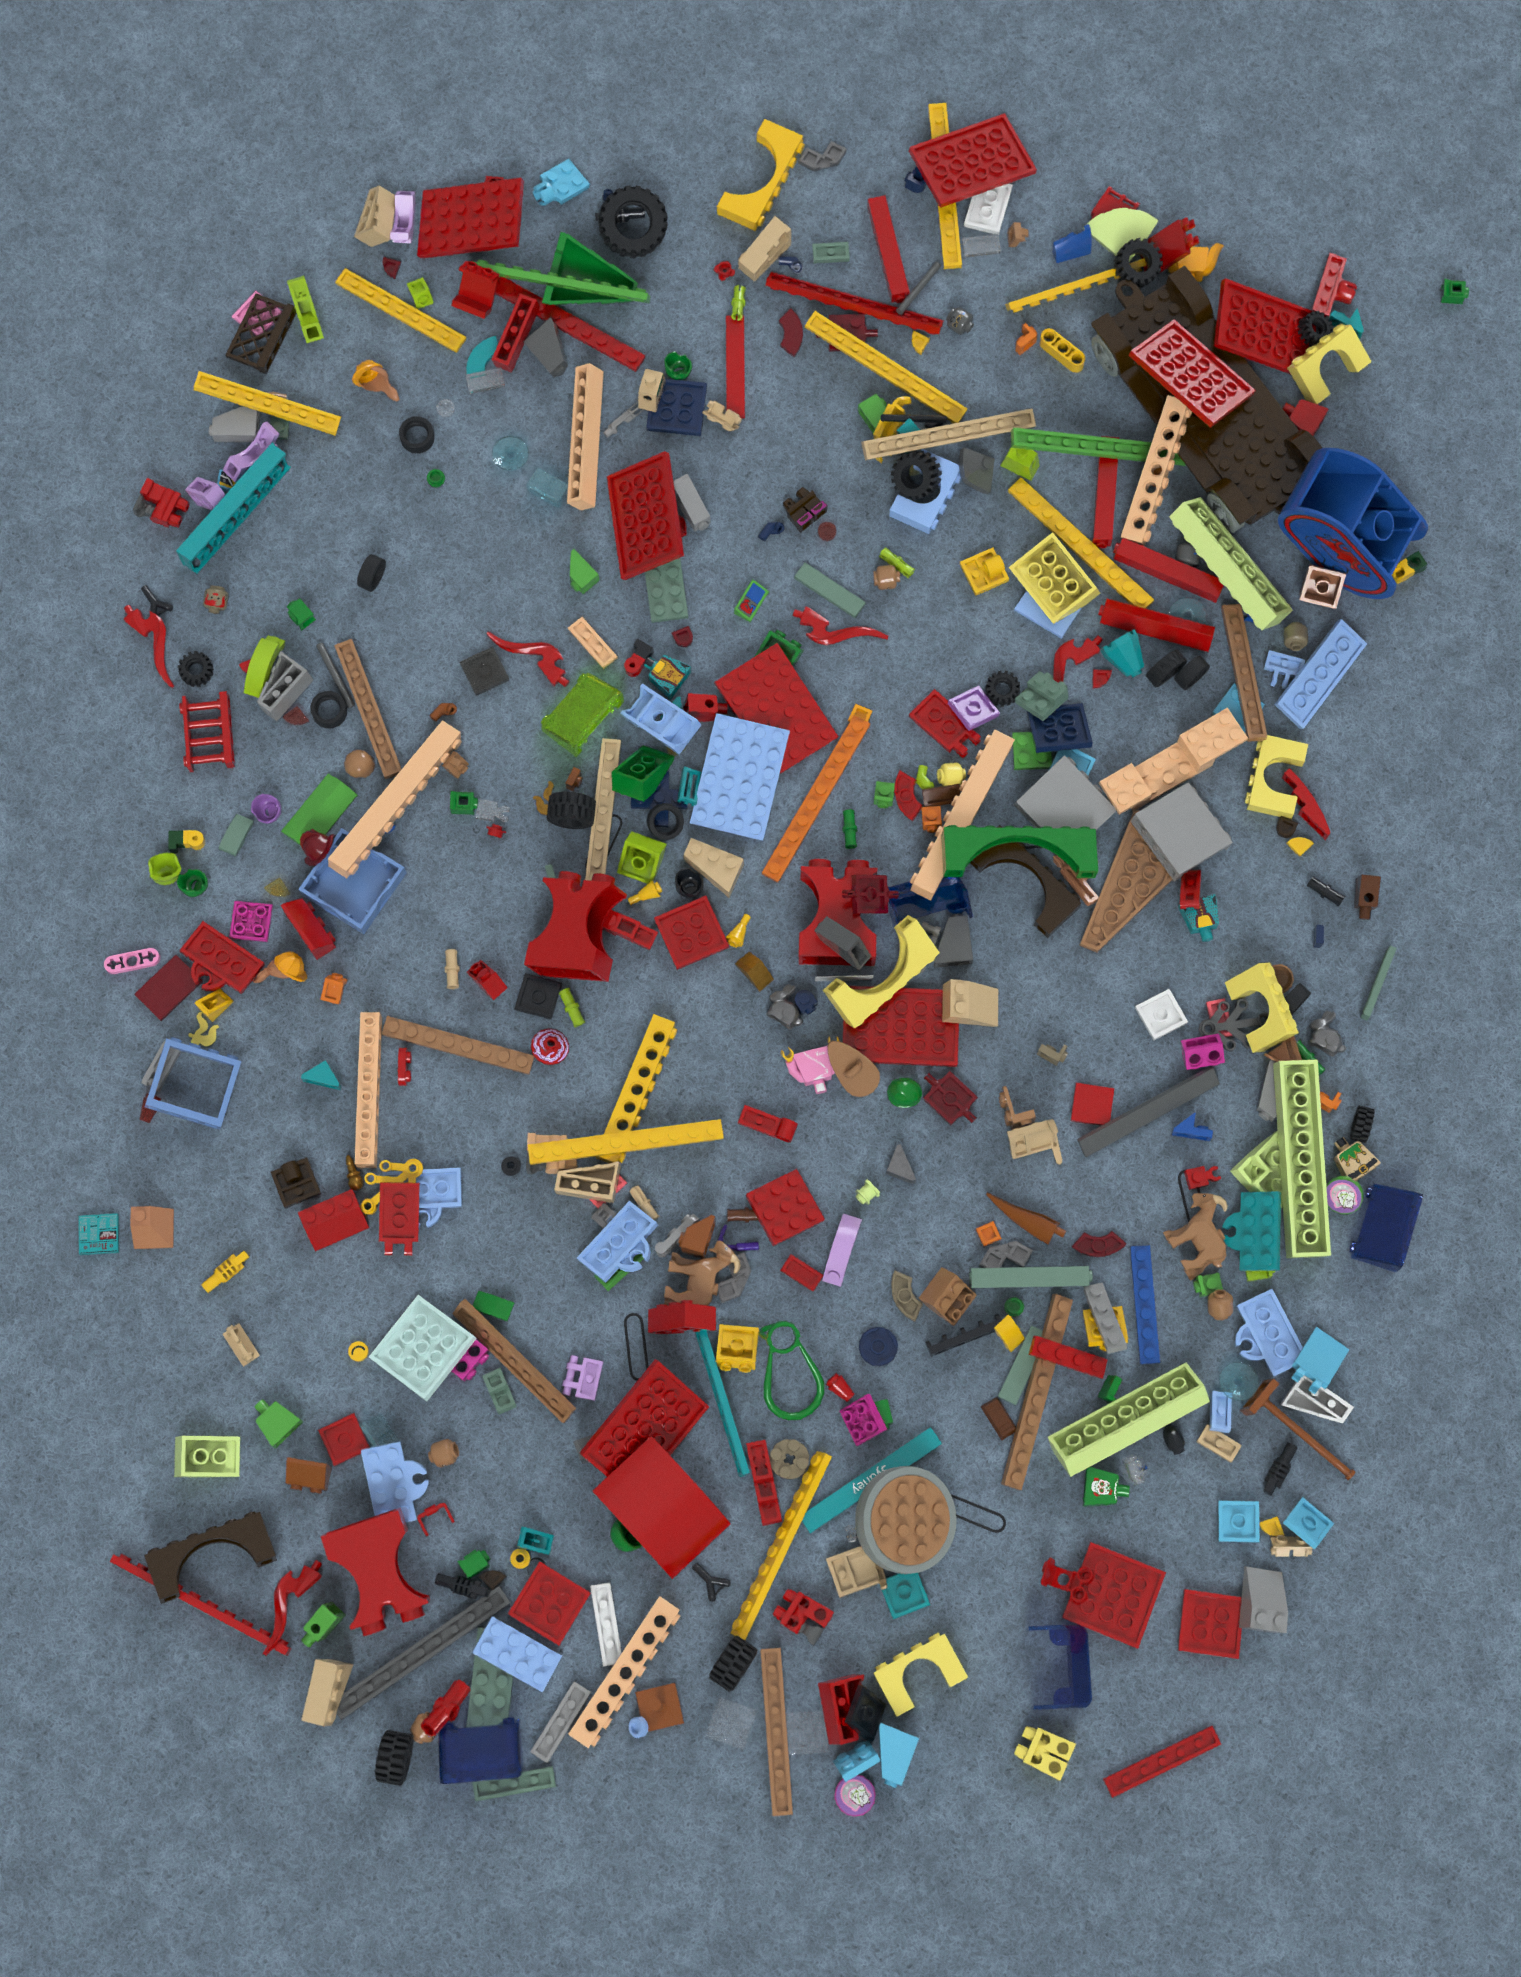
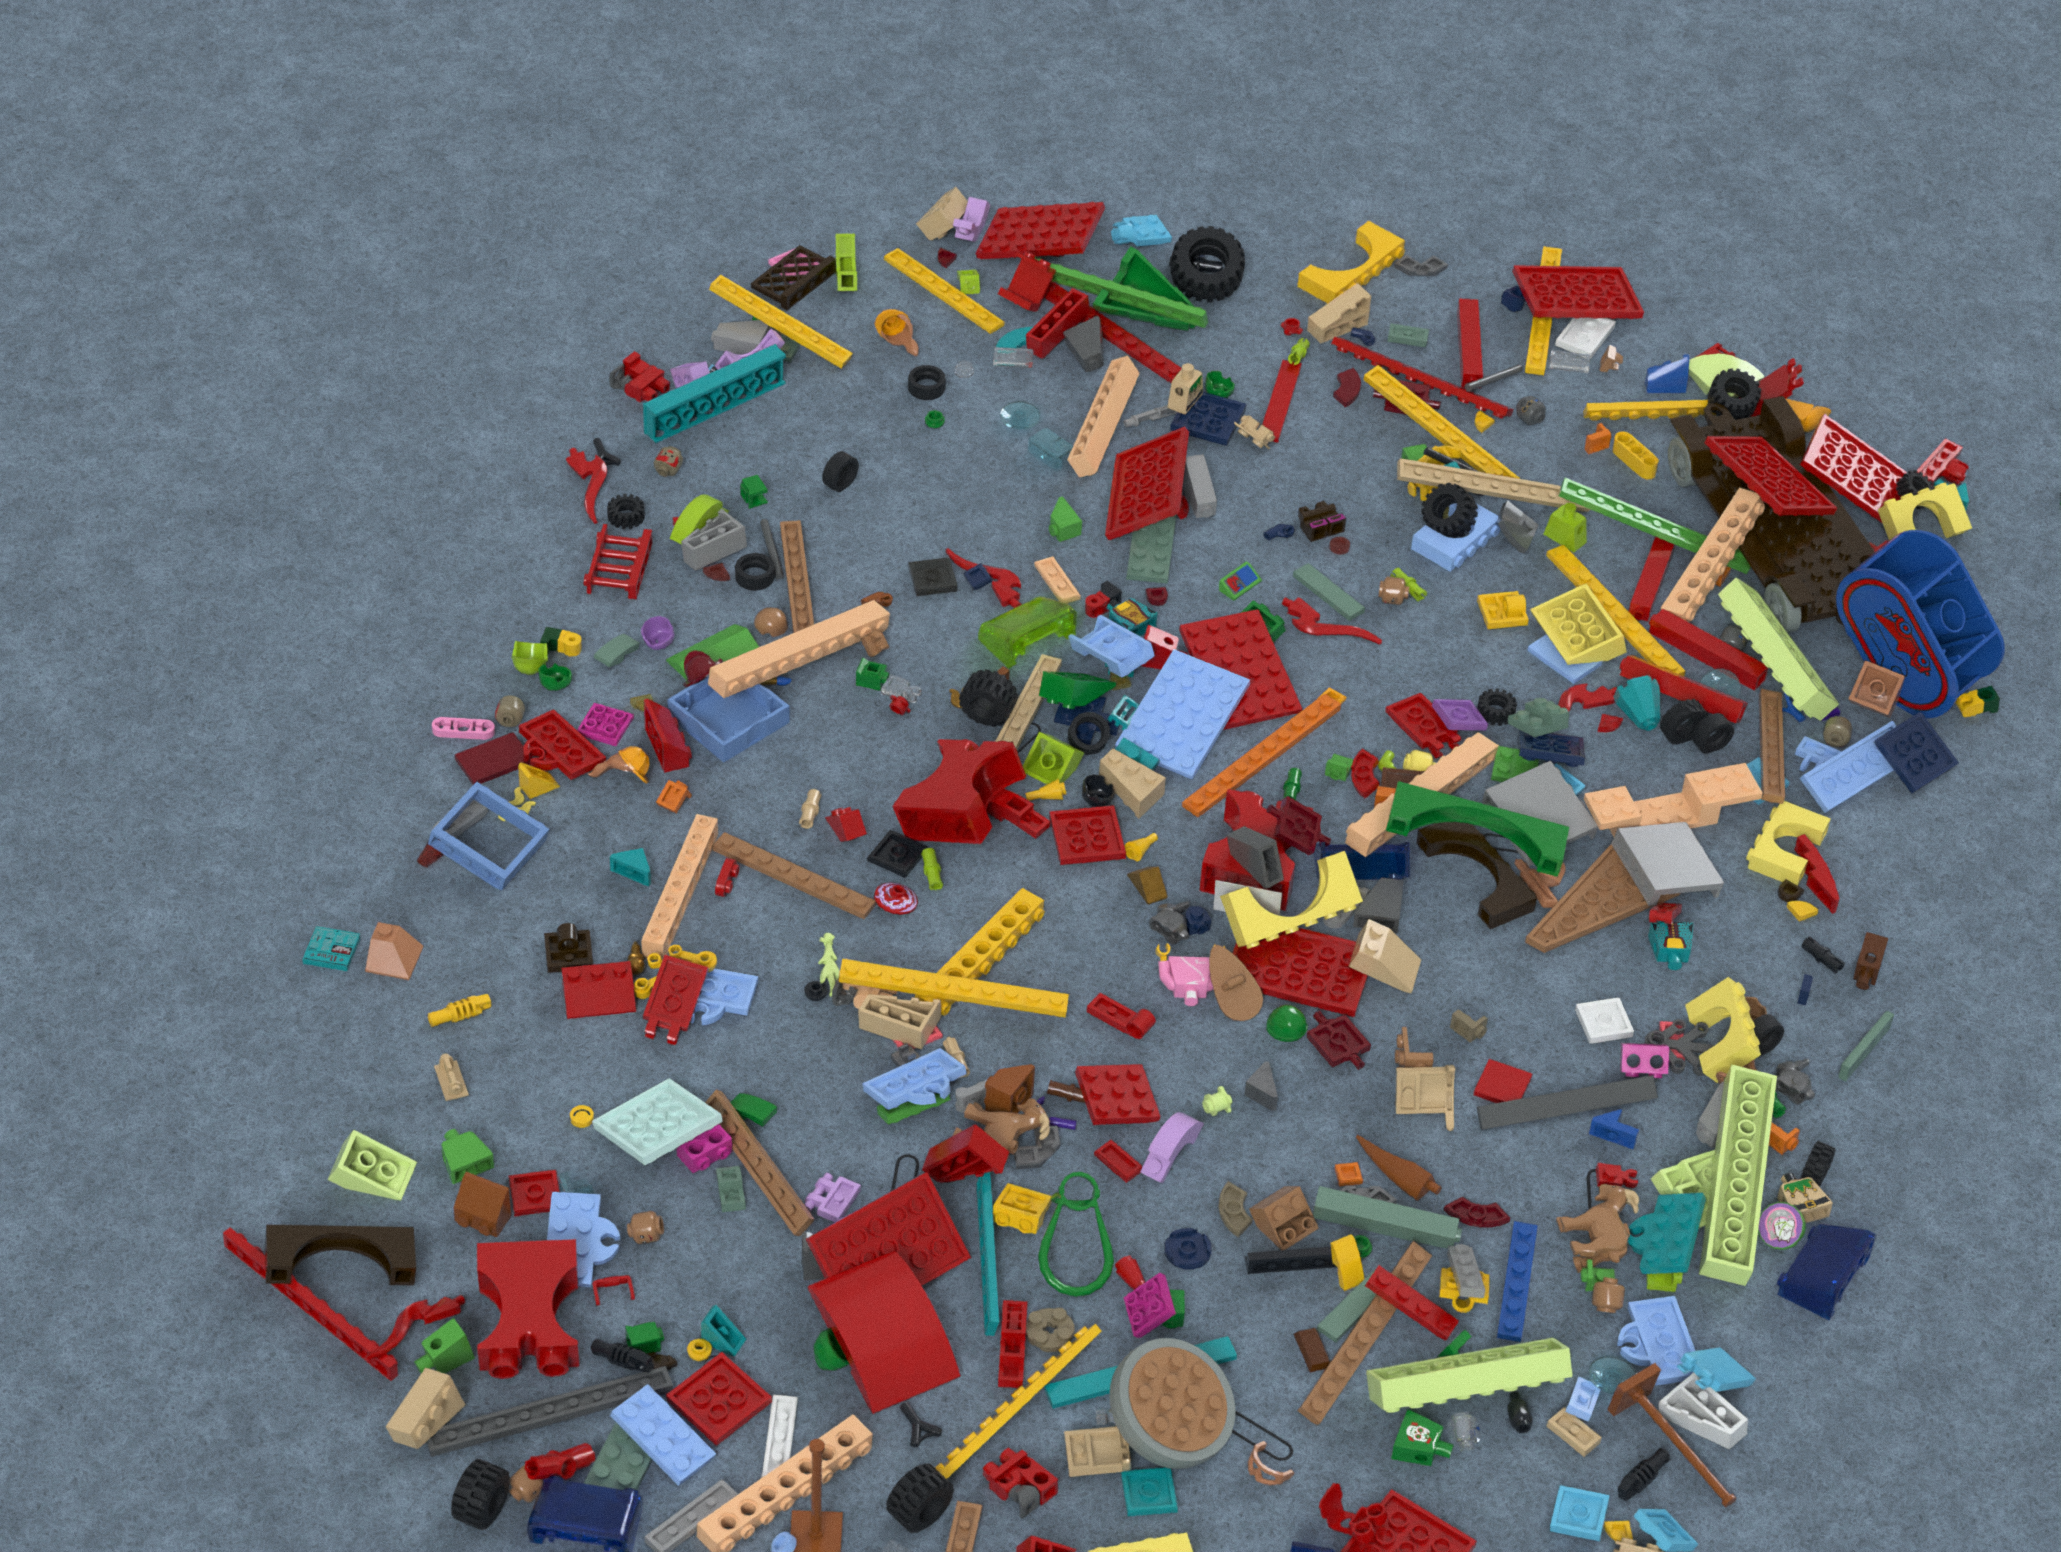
camera: 10 degrees right, 30 degrees down
none -> dark tan head [495,695,525,727]
none -> yellowish green piece [818,933,839,996]
none -> dark blue tile [963,563,992,591]
none -> teal tile [1115,737,1160,771]
none -> nougat helmet [1248,1441,1294,1485]
none -> dark blue plate [1874,711,1959,794]

